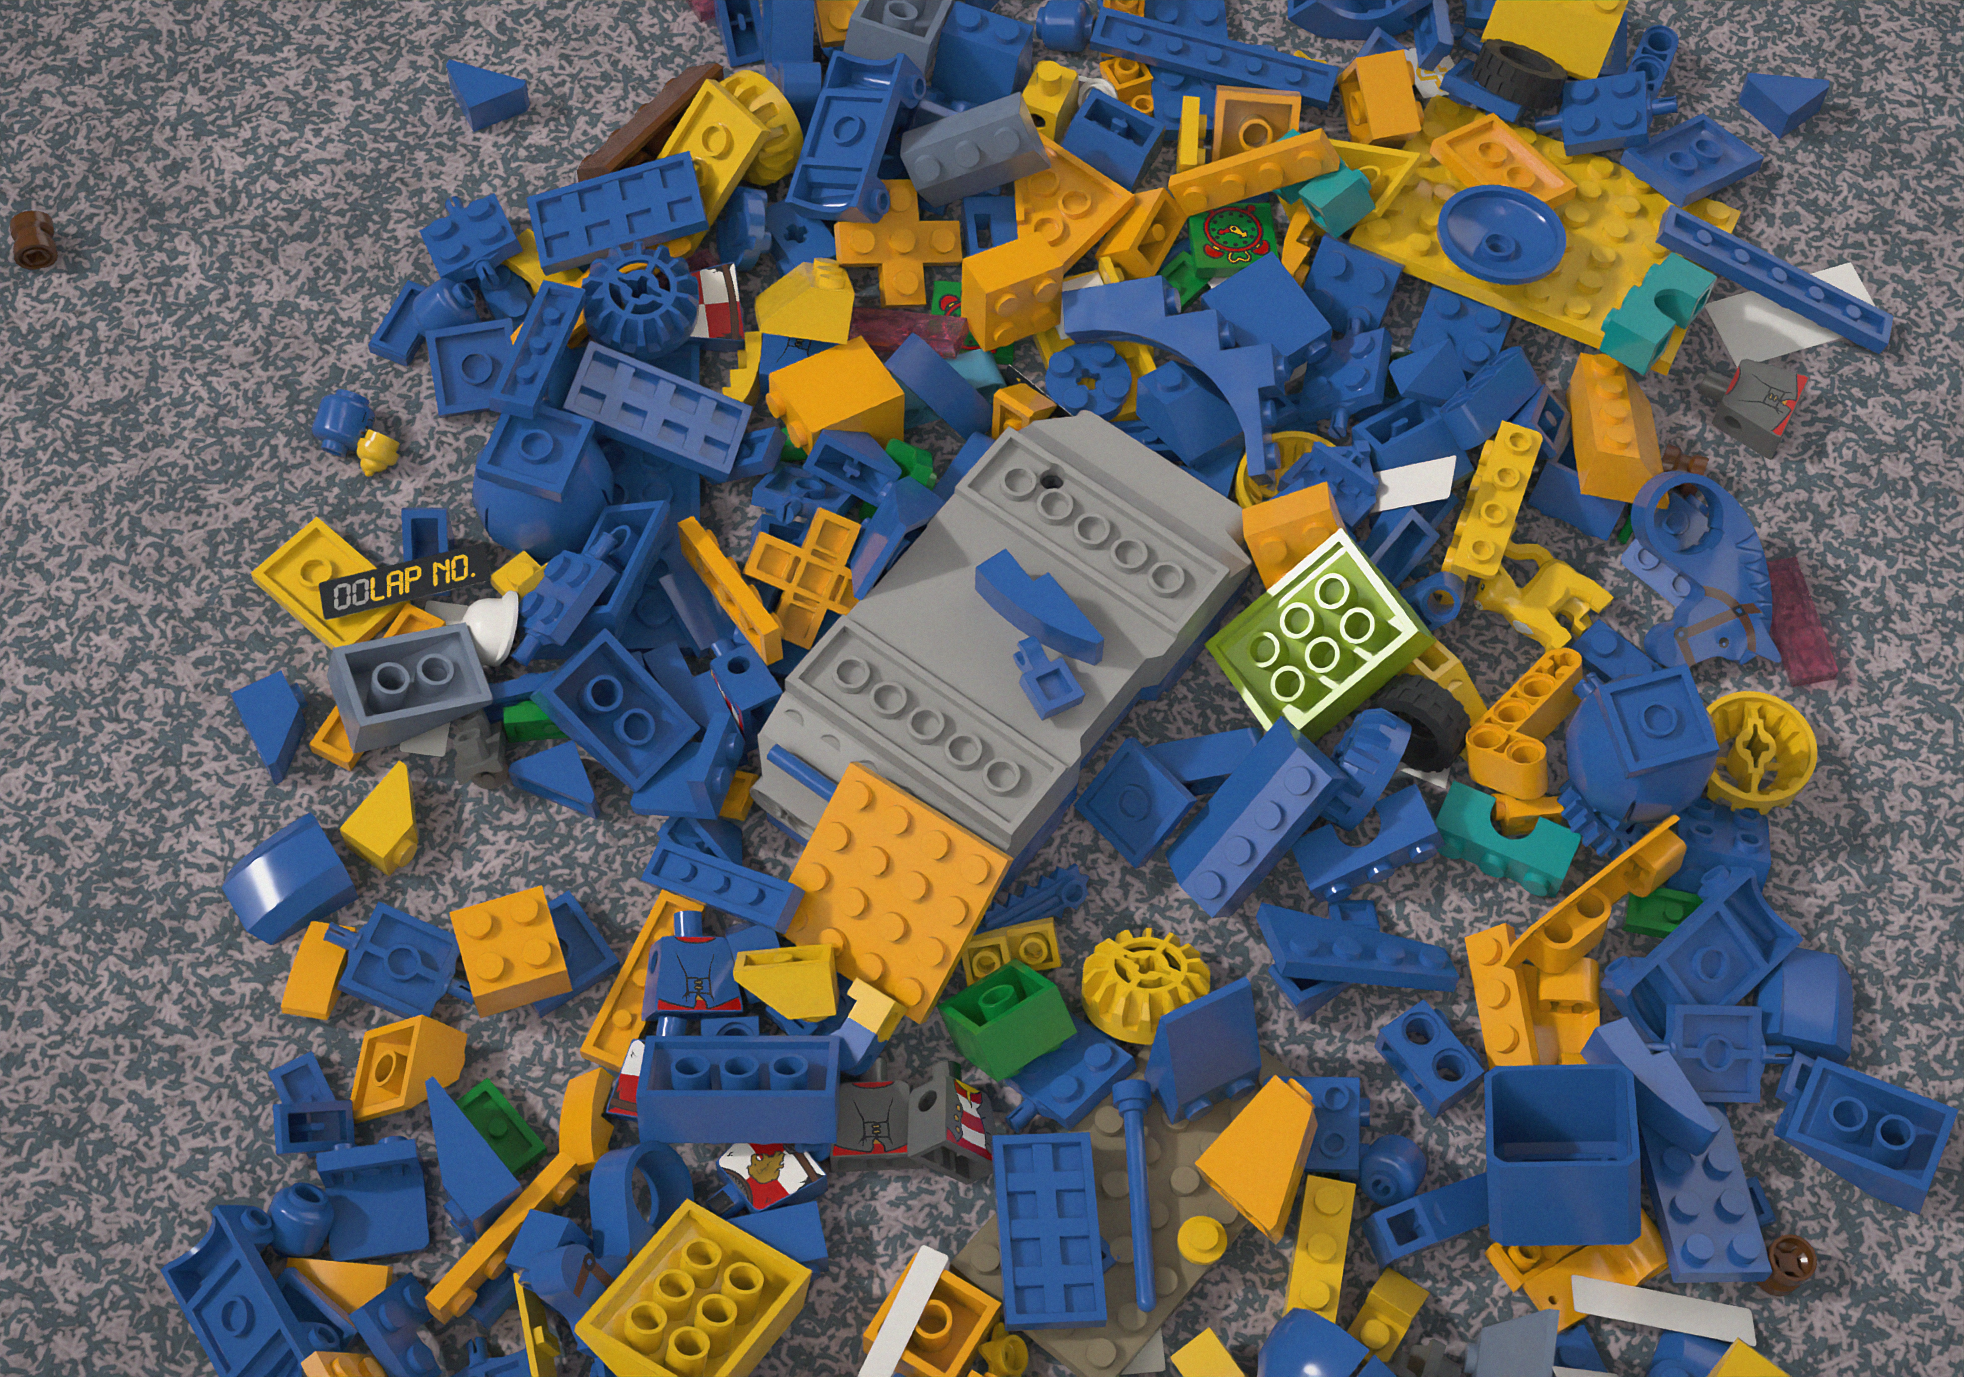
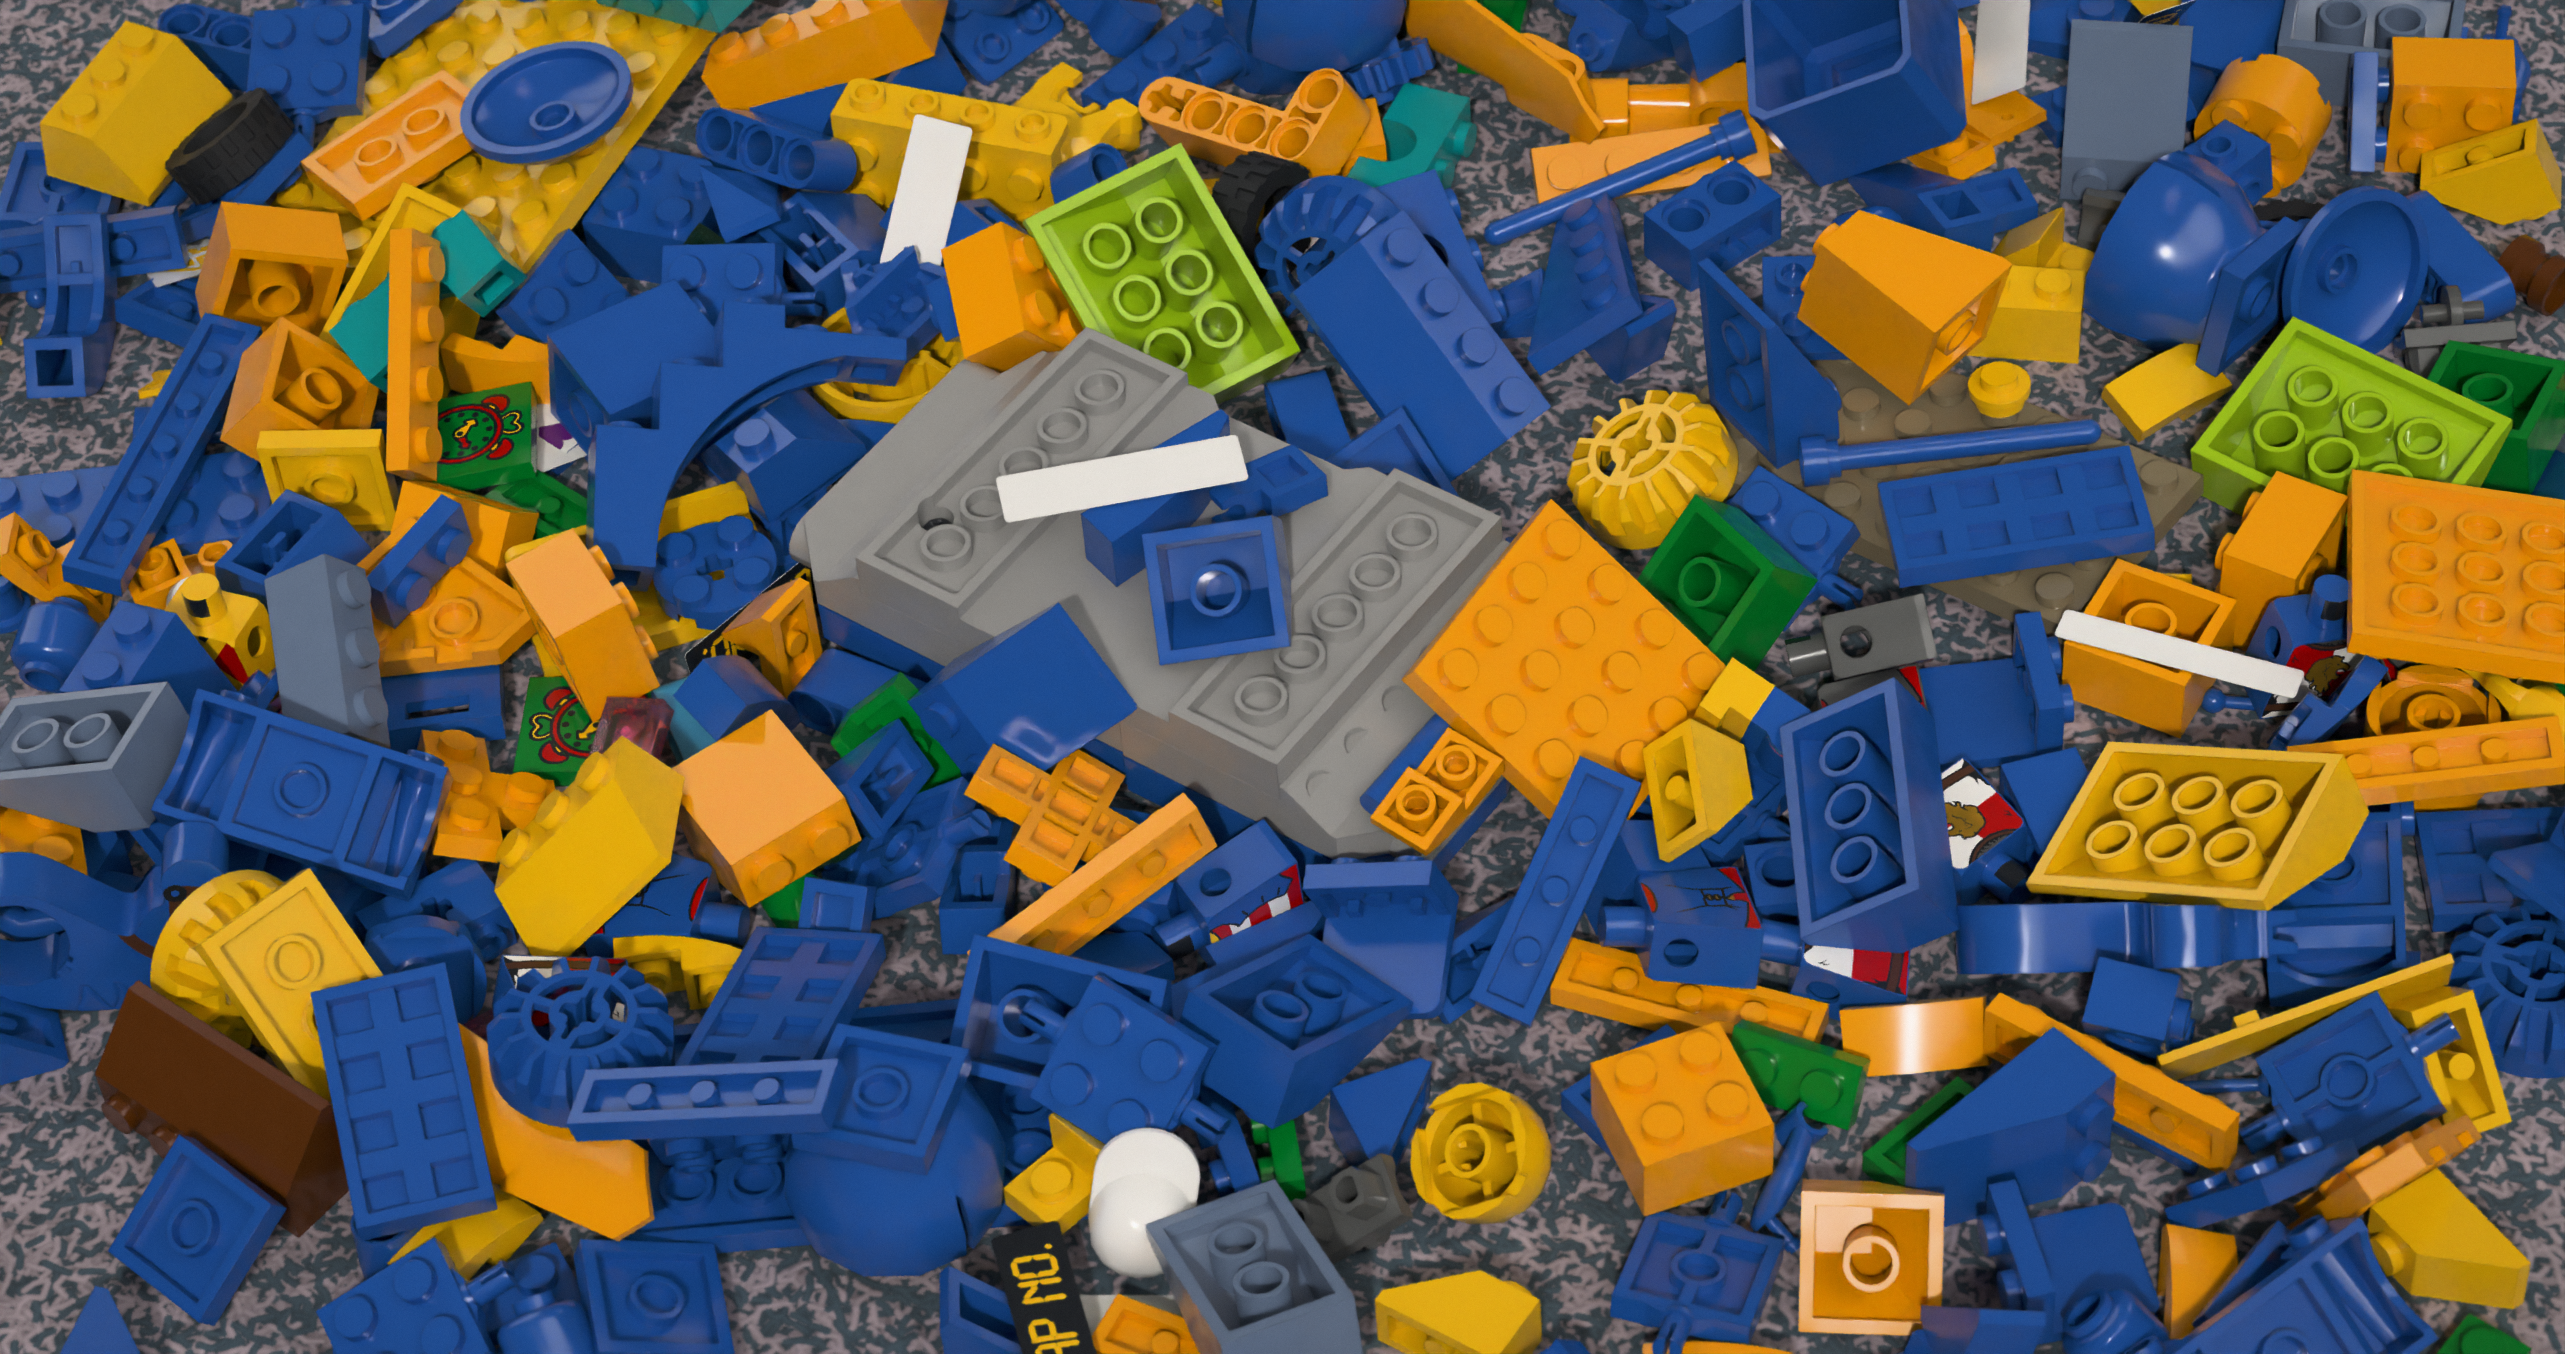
camera: 85 degrees left, 15 degrees down
none -> blue plate [108,1134,287,1326]
none -> blue plate [366,494,473,629]
none -> white sticker [996,435,1248,523]
none -> blue slope [1142,515,1292,666]
none -> light orange slope [1370,727,1505,856]
none -> yellow cylinder [1410,1082,1552,1224]
none -> blue piece [1484,109,1757,246]
none -> green plate [1730,1019,1871,1130]
none -> blue piece [1750,1102,1829,1255]
none -> blue bracket [1919,611,2074,772]
none -> blue plate [1963,167,2038,233]

